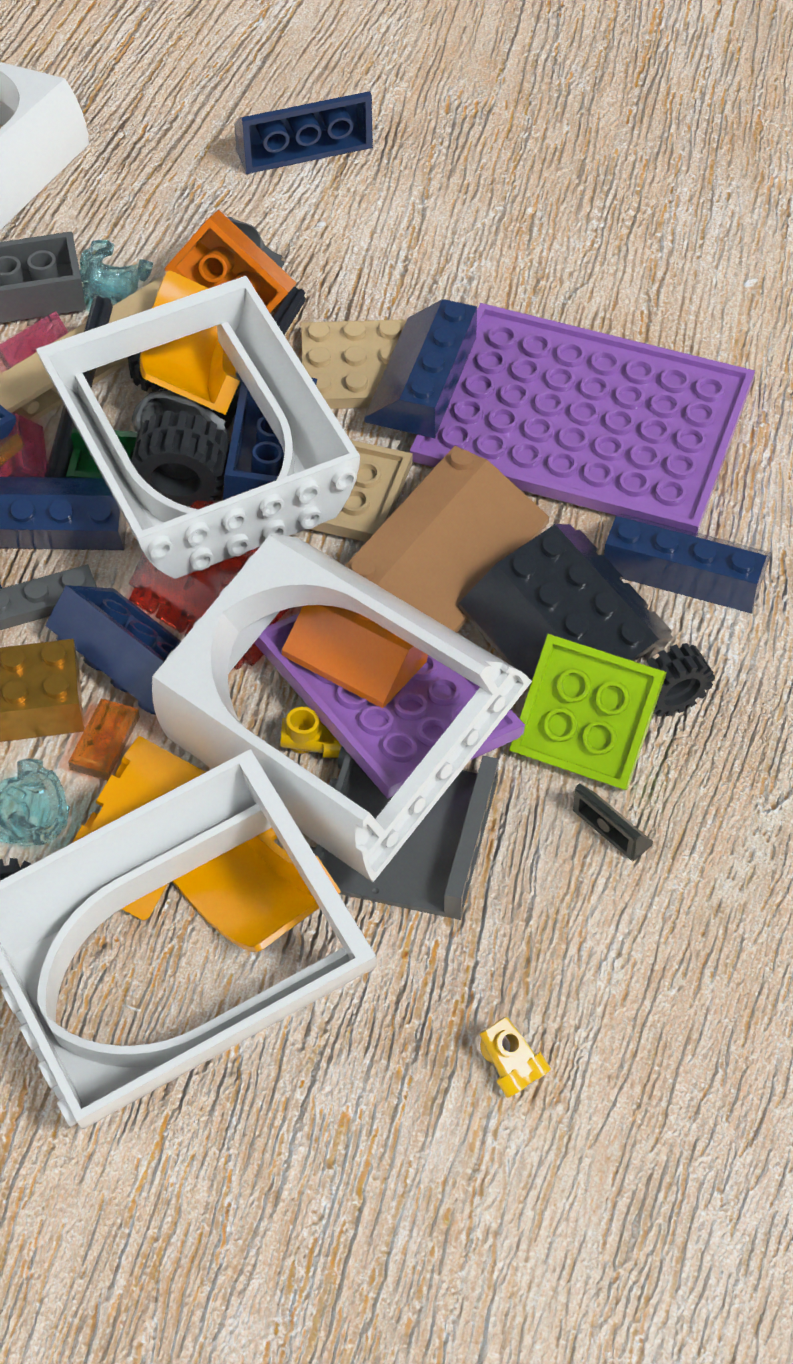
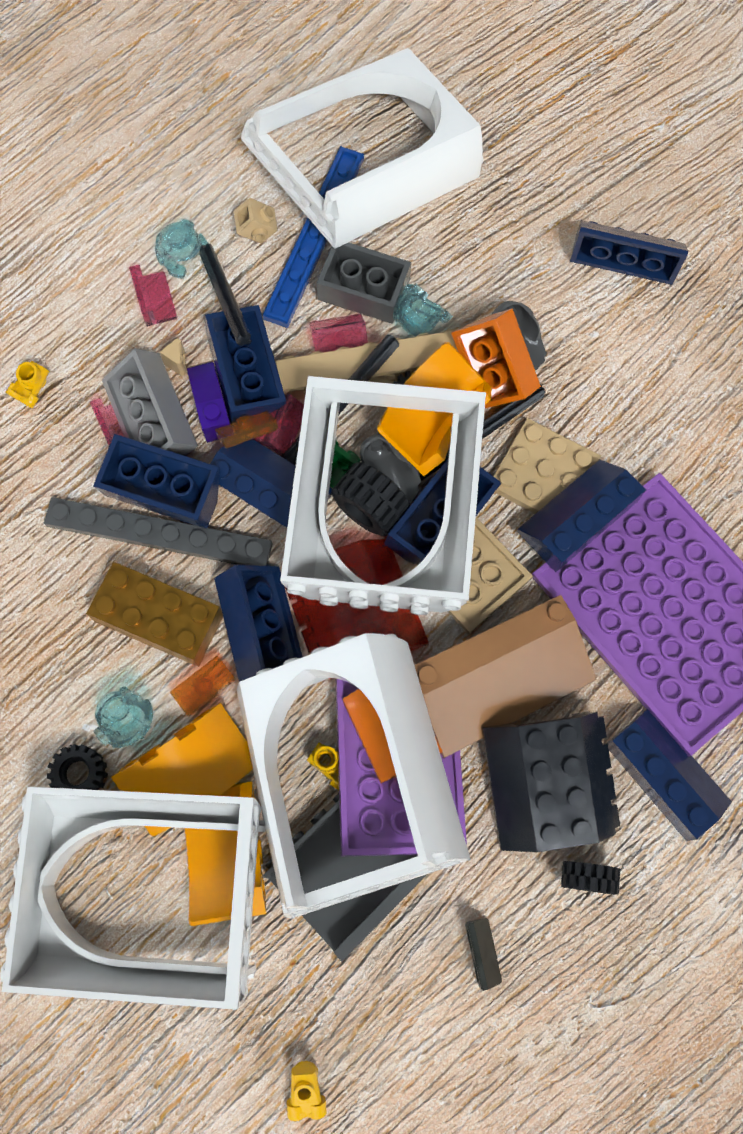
camera: 30 degrees right, 20 degrees up
lime plate [509,634,667,790] -> none

